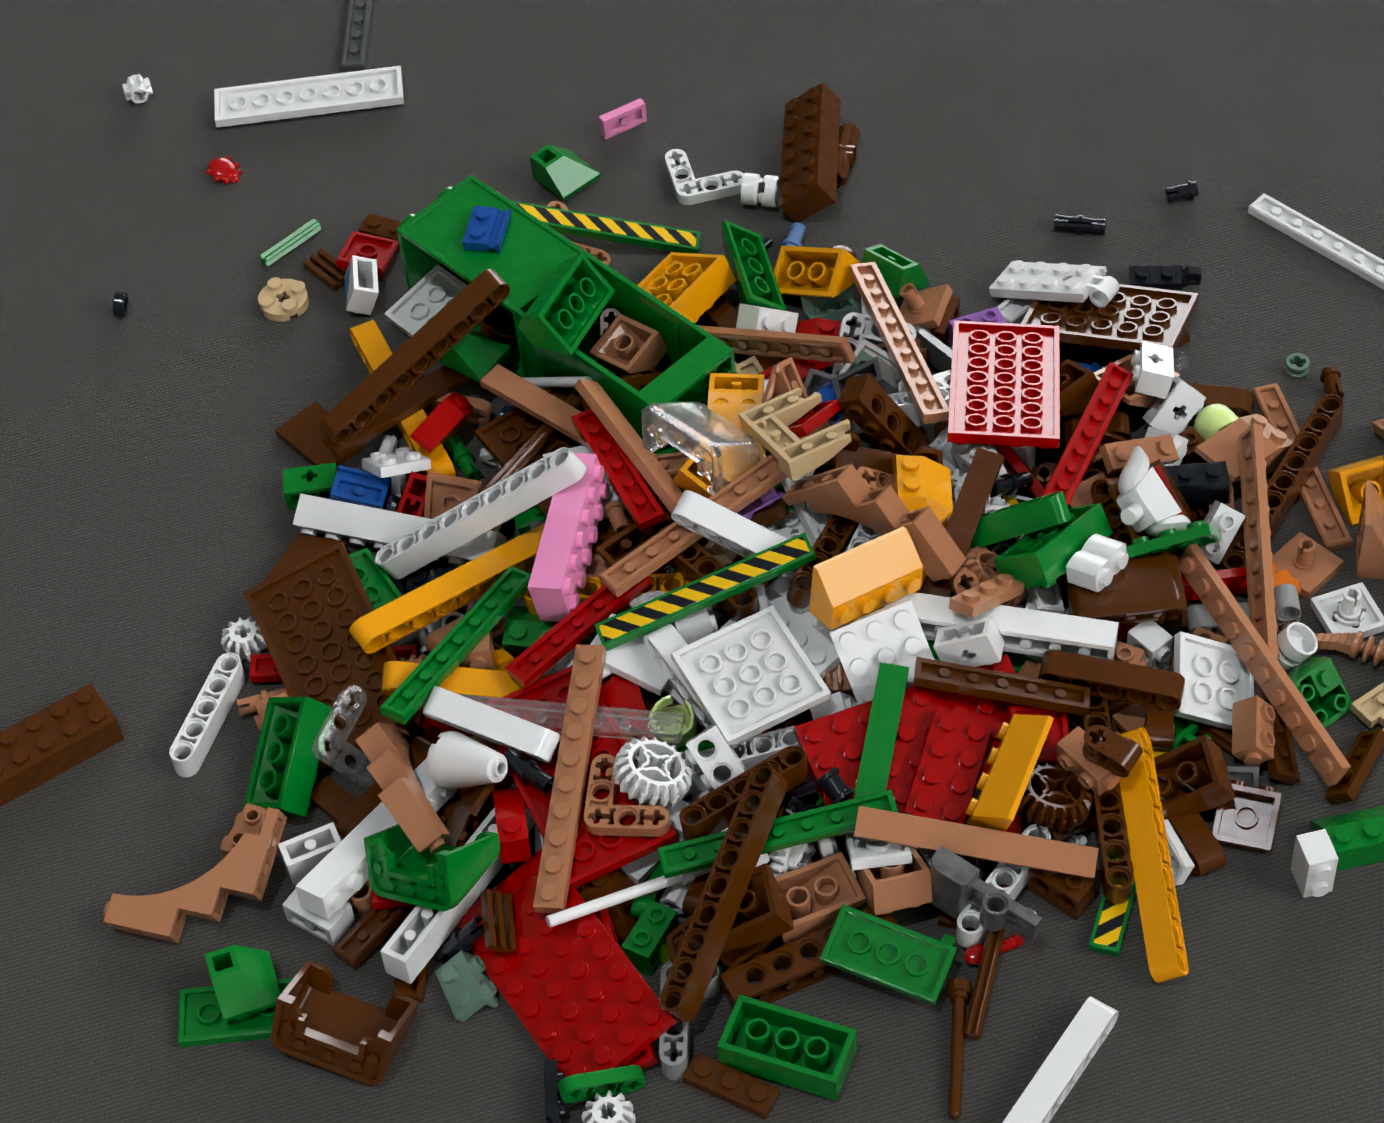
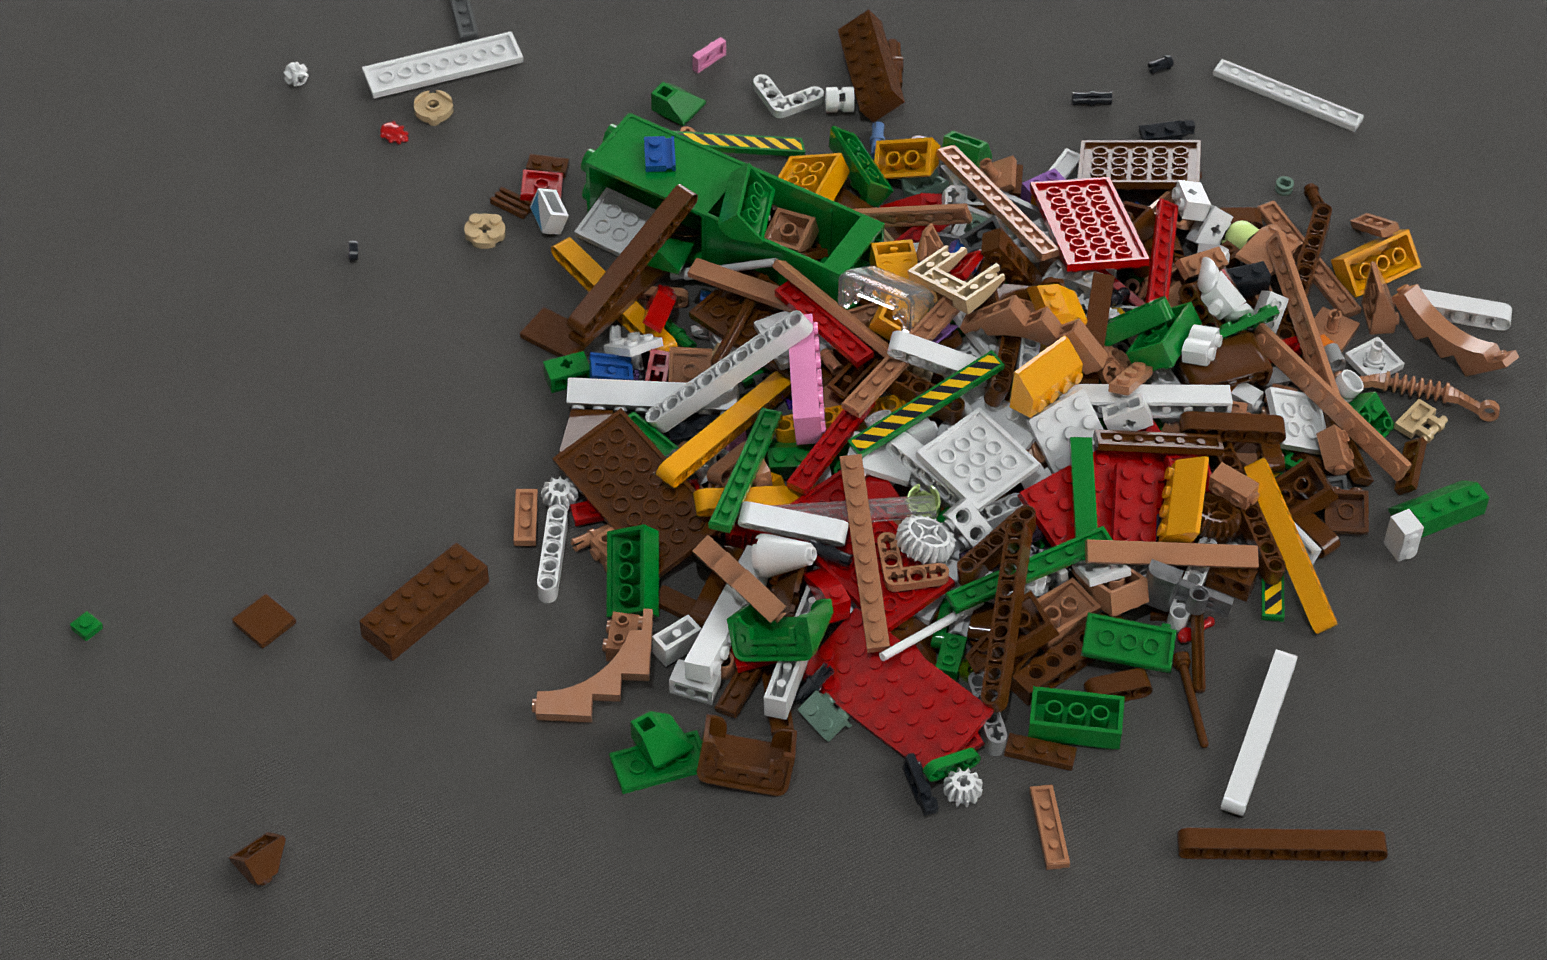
camera: 20 degrees left, 0 degrees up
axle [259,218,322,267] -> none
clear beam [312,686,373,790] -> none
reddish brown tile [480,889,516,953] -> none
white brick [736,303,799,333] -> none
black bush [816,767,855,804] -> none
white hinge [989,260,1120,307] -> none
reddish brown piece [1082,725,1143,778] -> none
none -> tan plate [414,90,454,126]
none -> nougat plate [514,489,538,546]
none -> reddish brown beam [1083,668,1153,702]

